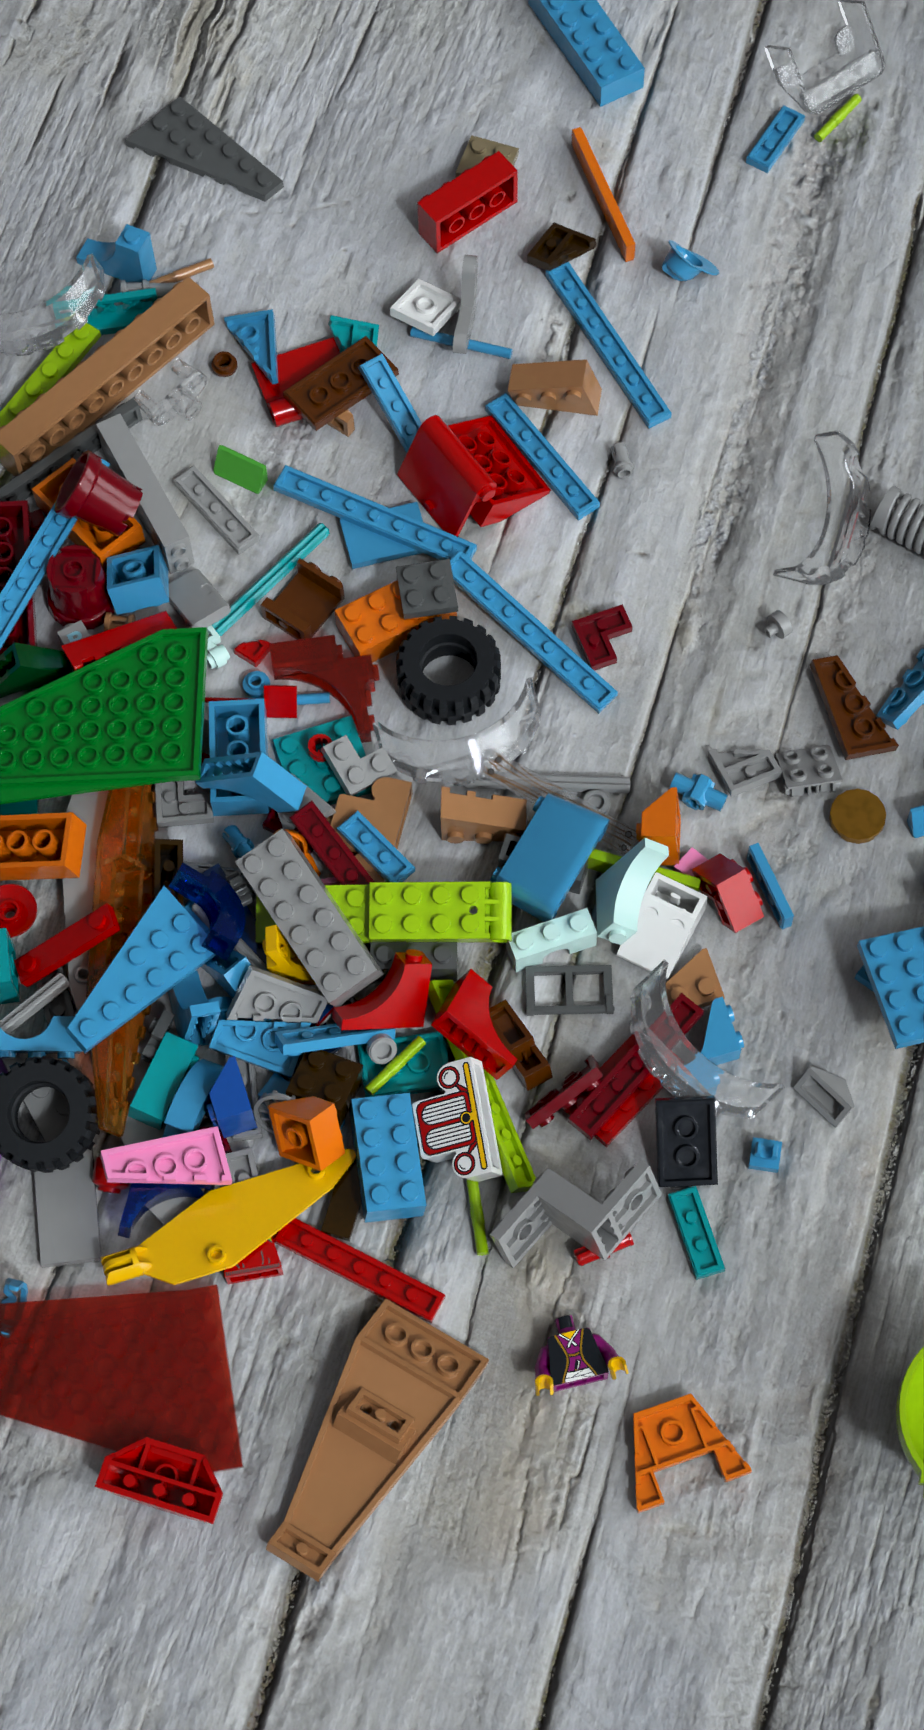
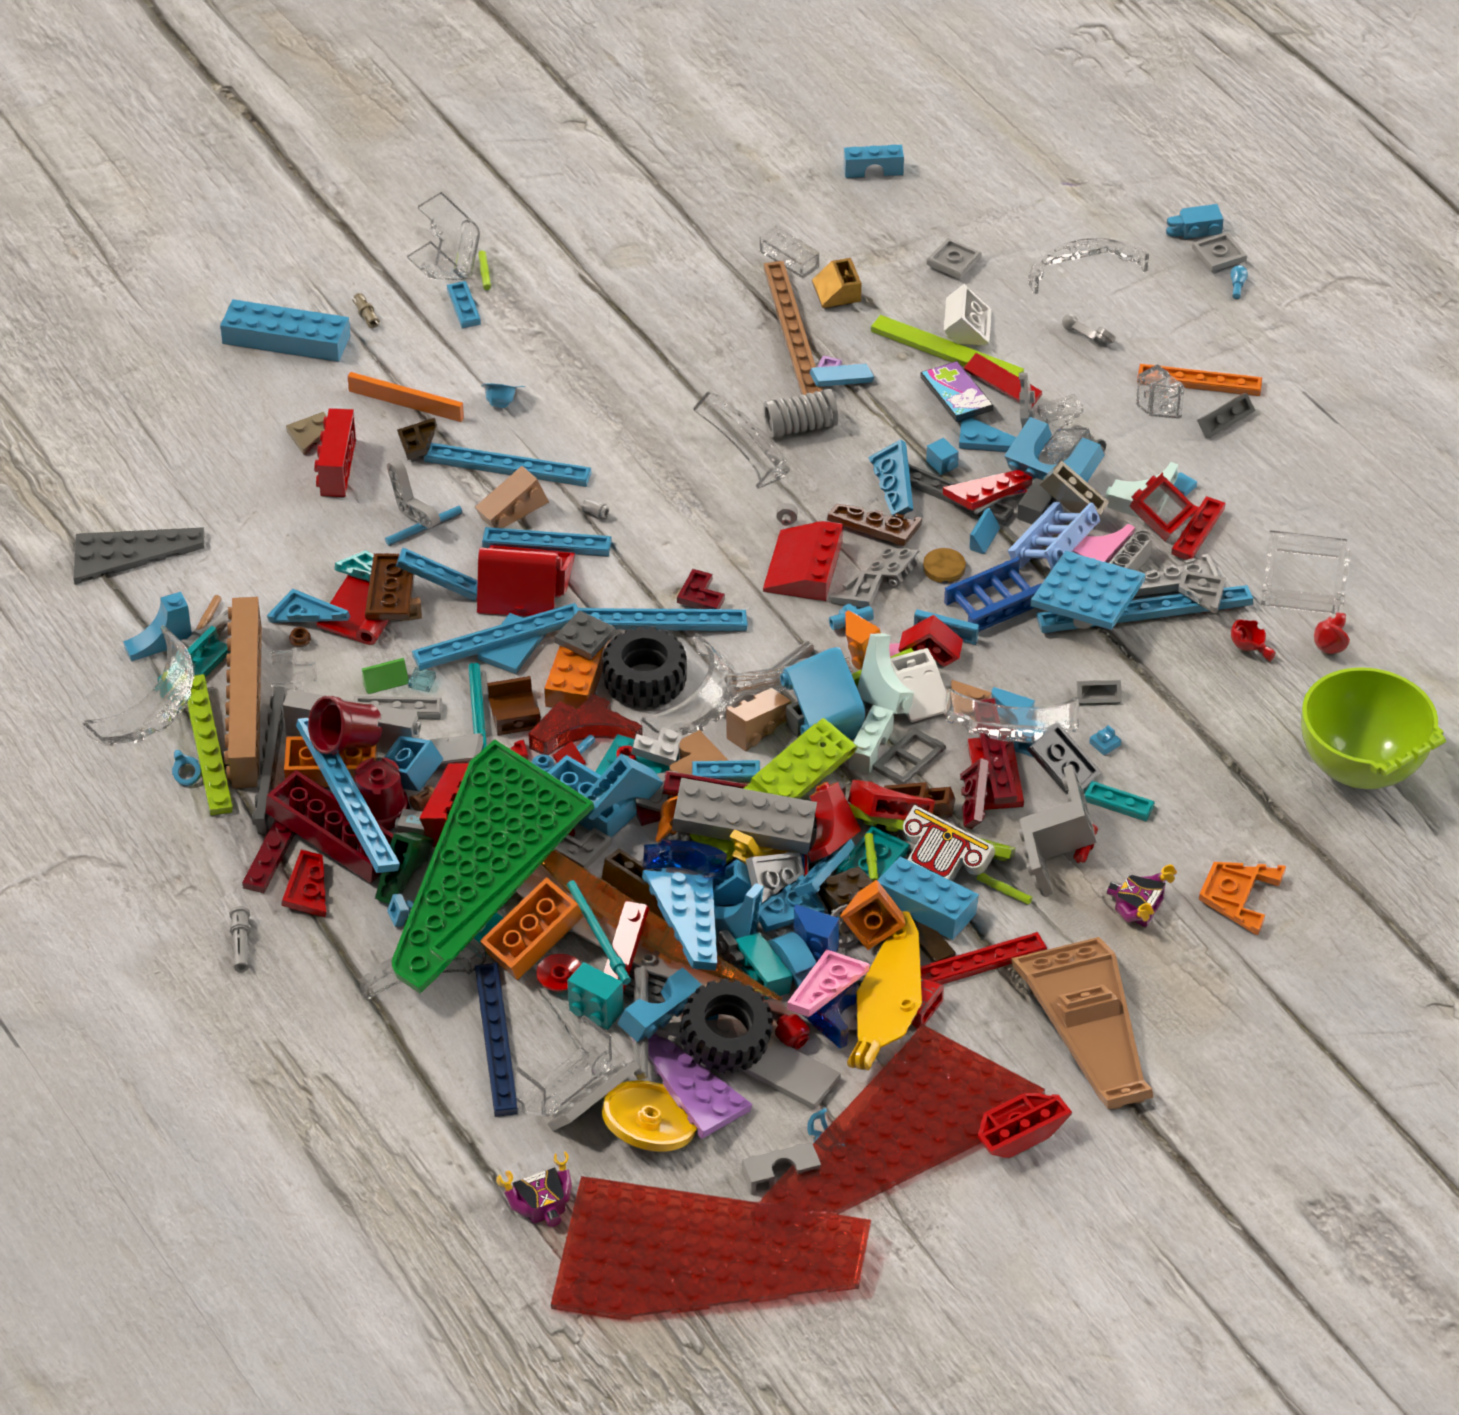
camera: 50 degrees left, 20 degrees down
dark azure pin [222,825,254,858] -> none
light grey tile [366,1033,397,1064] -> none
white plate [390,279,461,336] -> none
none -> dark tan pin [352,293,380,328]
none -> clear light blue tile [408,667,436,692]
none -> teal bar [567,880,631,985]
none -> red slope [763,521,843,601]
none -> blue fence [944,557,1042,632]

